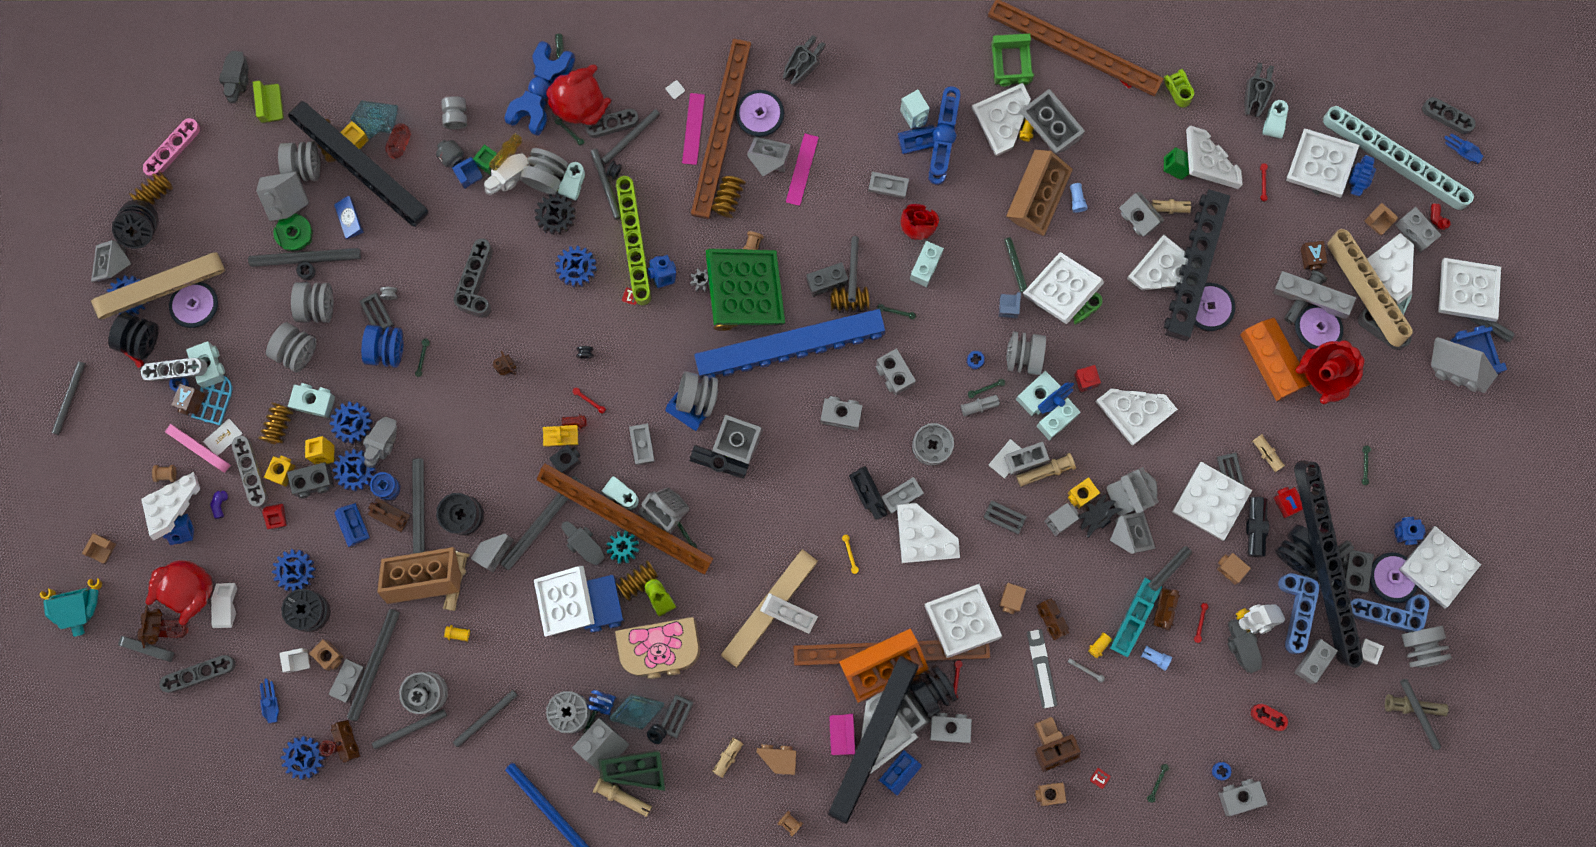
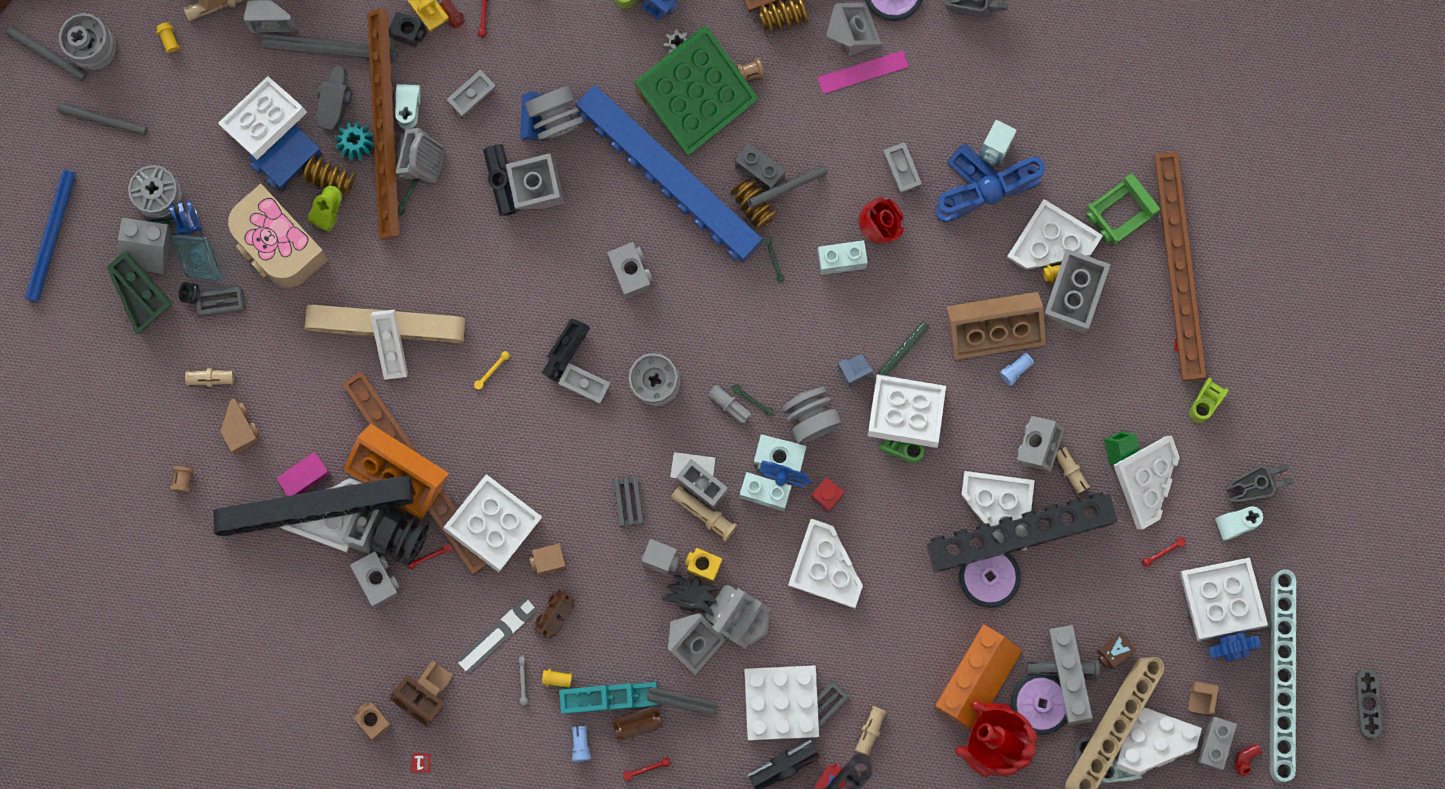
camera: 55 degrees right, 0 degrees up
tan pin [593,778,652,817] -> none
light grey brick [875,348,916,396] -> none
blue slope [879,750,922,796] -> none
white plate [897,503,960,563] -> none
blue bush [967,351,984,369] -> none
medium nougat brick [1217,553,1251,585] -> none
blue piece [1444,134,1484,164] -> none

